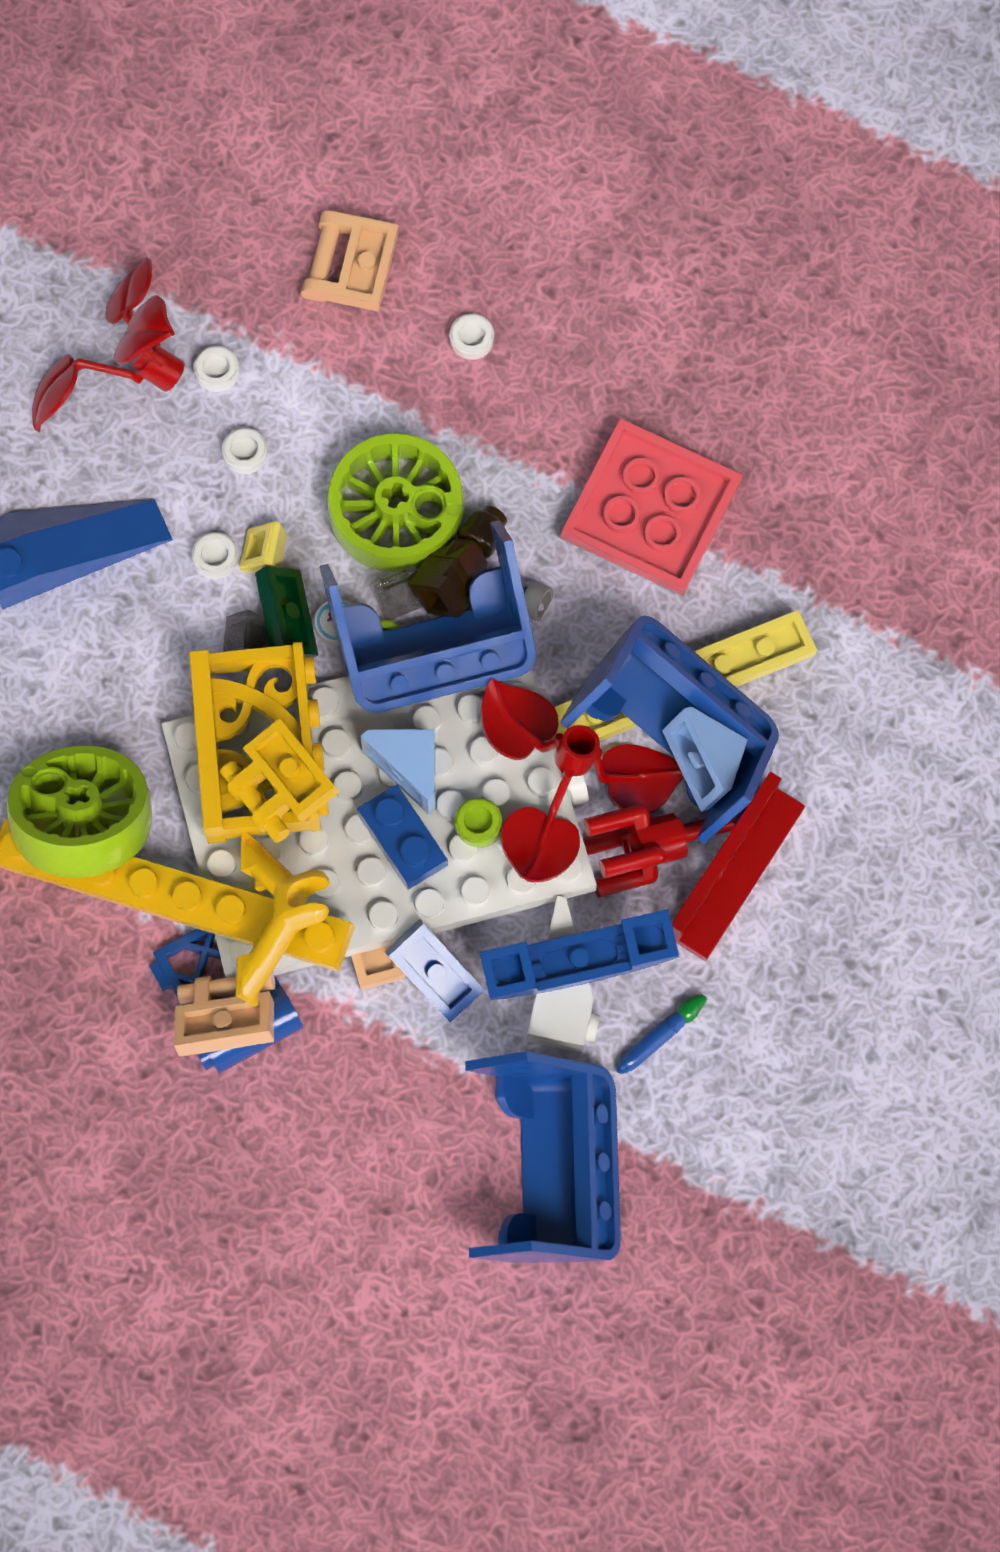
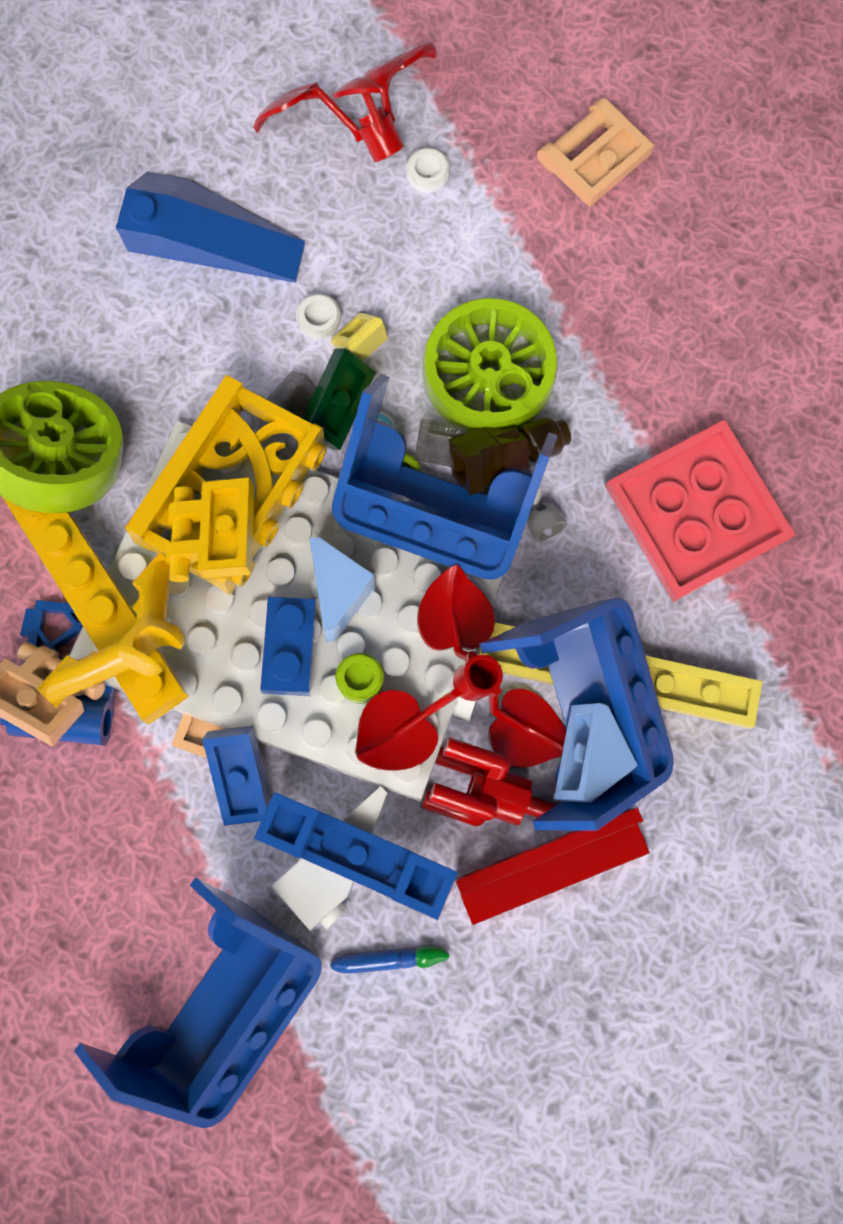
camera: 40 degrees right, 5 degrees up
white tile [222,427,268,474] -> none
white tile [449,314,494,360] -> none

